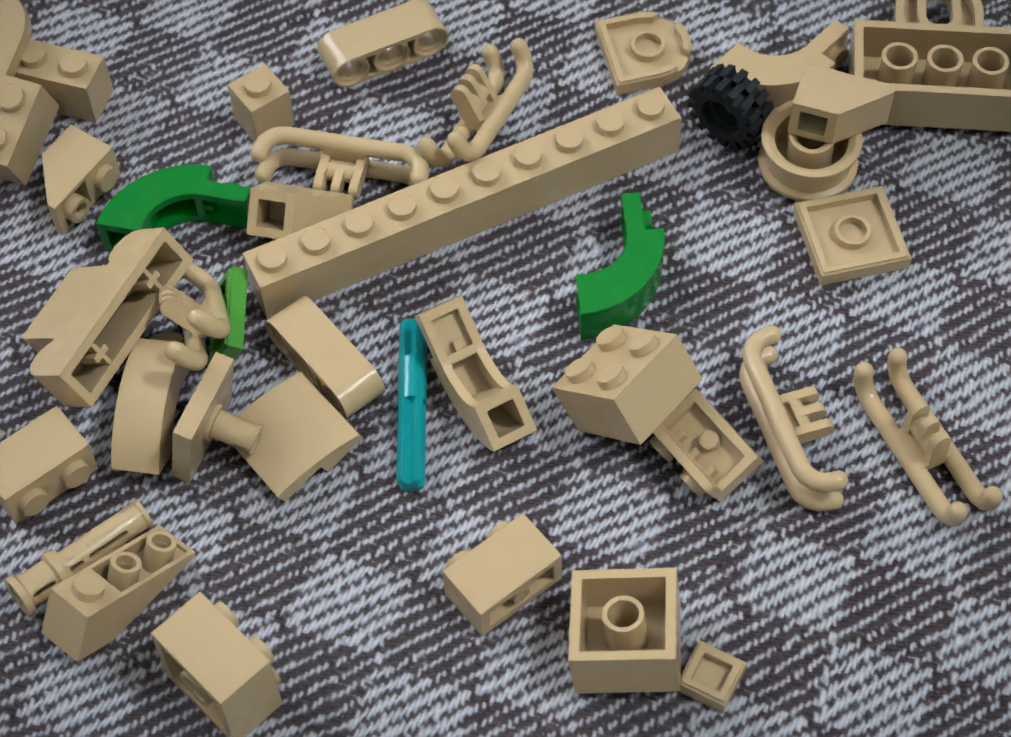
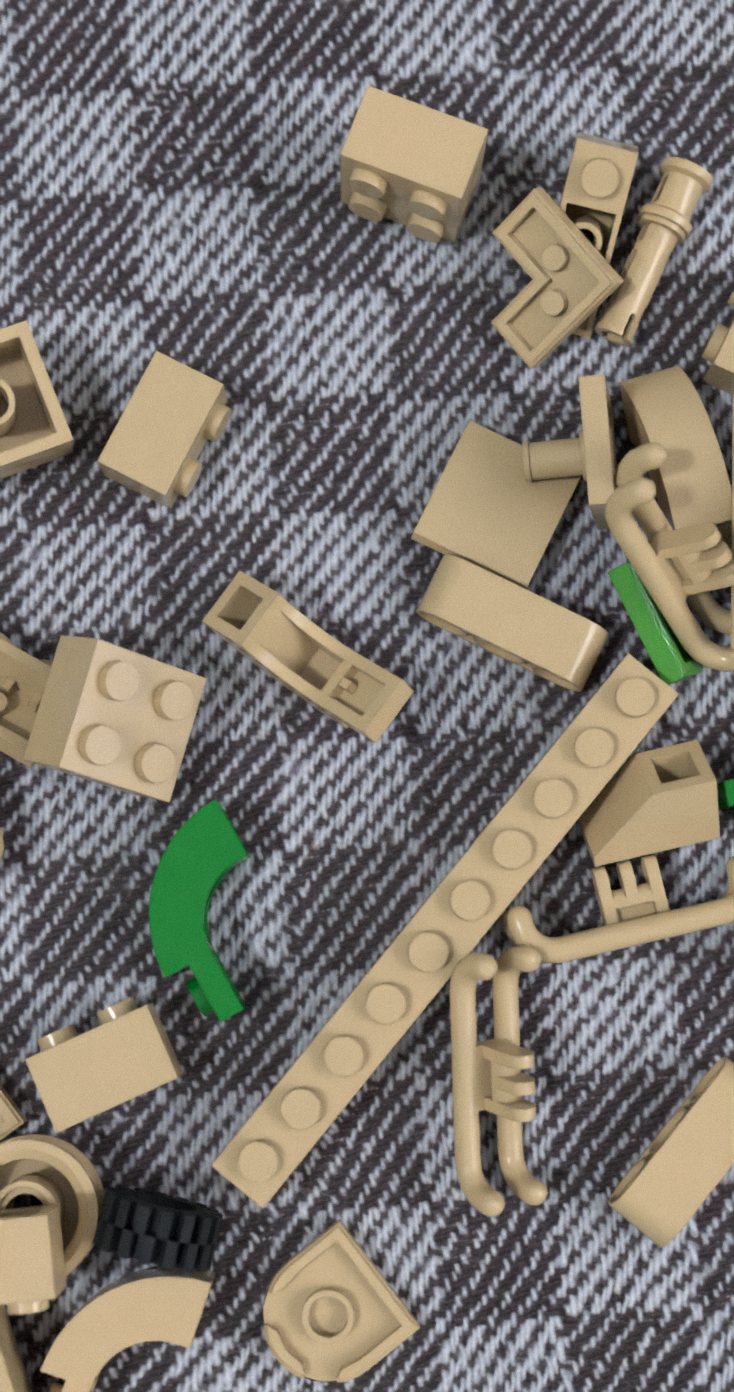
camera: 150 degrees right, 25 degrees up
teal axle [397,318,427,492] -> none
none -> tan brick [25,997,184,1133]
none -> tan tile [490,187,624,369]

